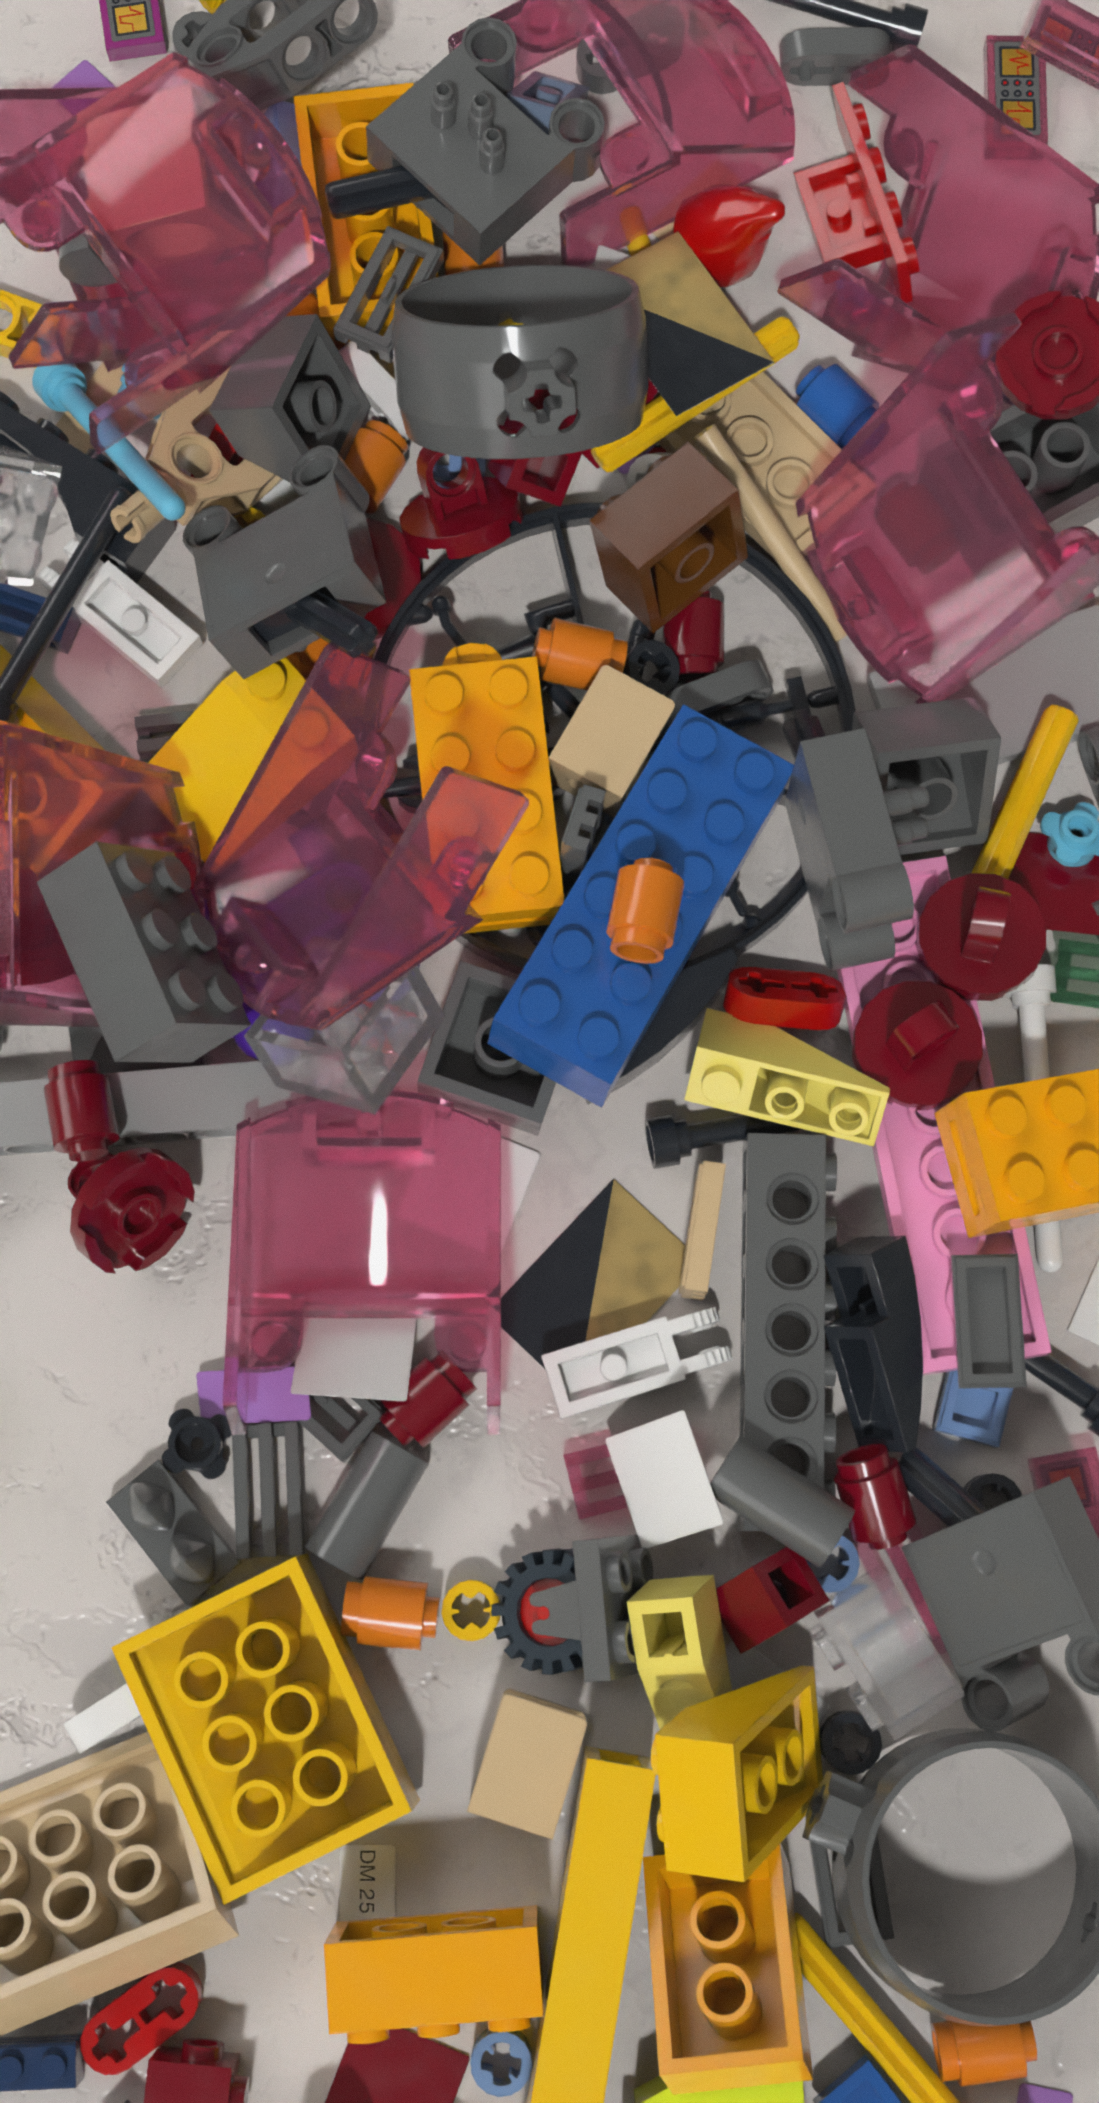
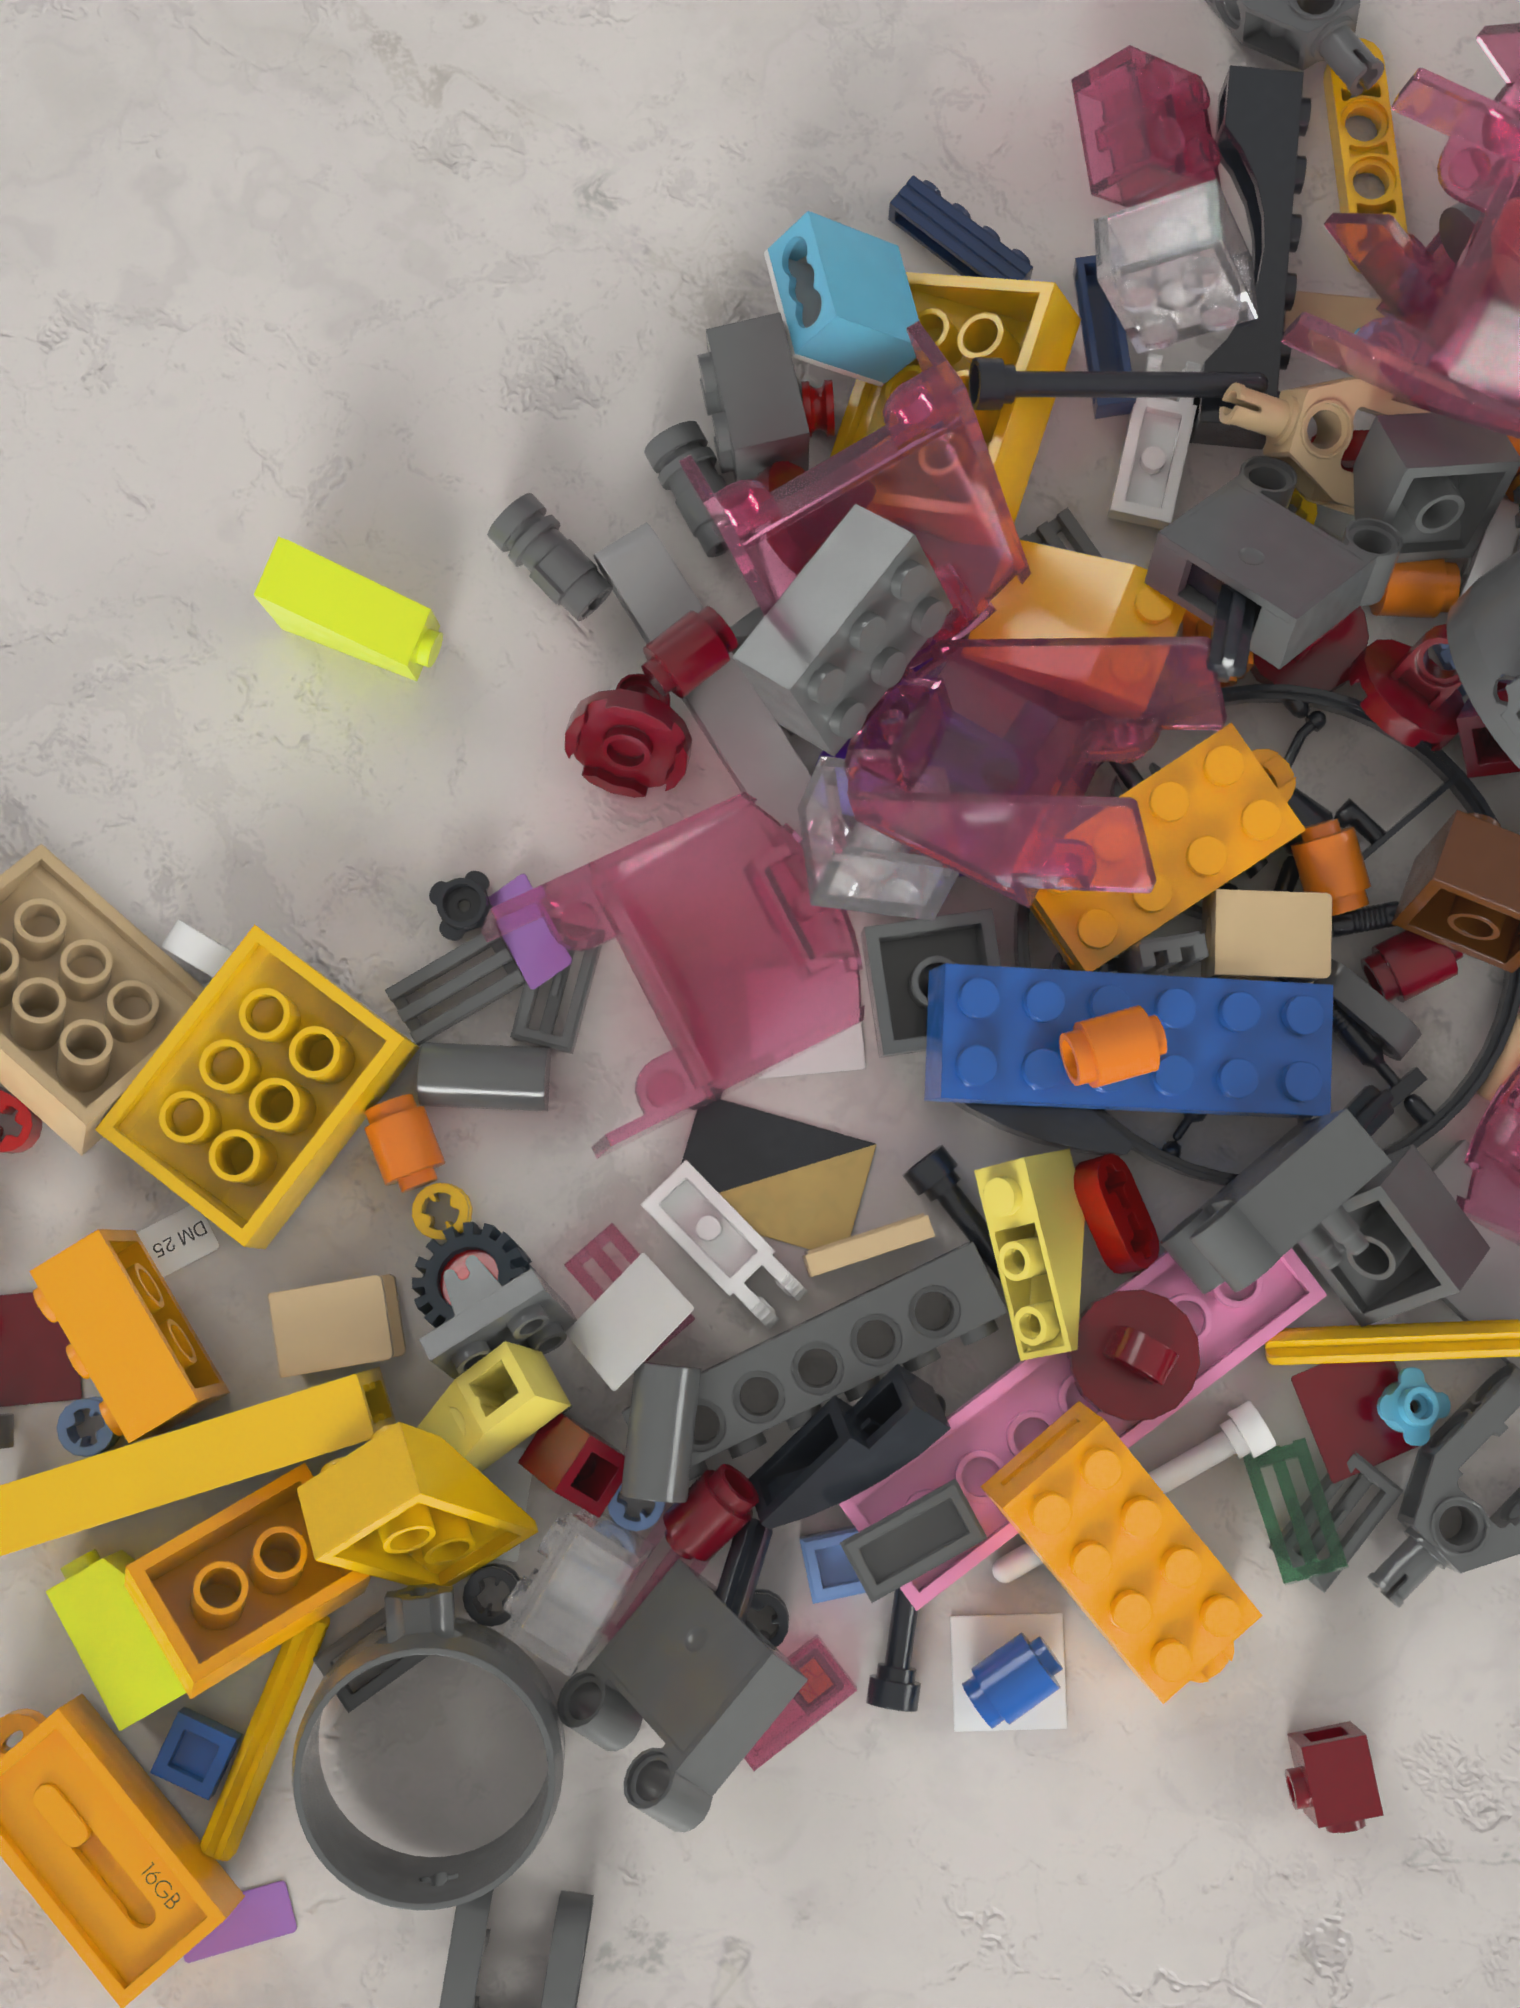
camera: 70 degrees right, 5 degrees up
medium azure piece [32,356,185,521] -> none
dark grey tile [106,1460,242,1606] -> none
white sticker [291,1309,417,1401] -> none
dark red brick [379,1351,477,1448] -> none
black bush [623,640,680,695] -> none
dark red tile [917,873,1046,1001] -> none
orange brick [931,2019,1037,2087] -> none

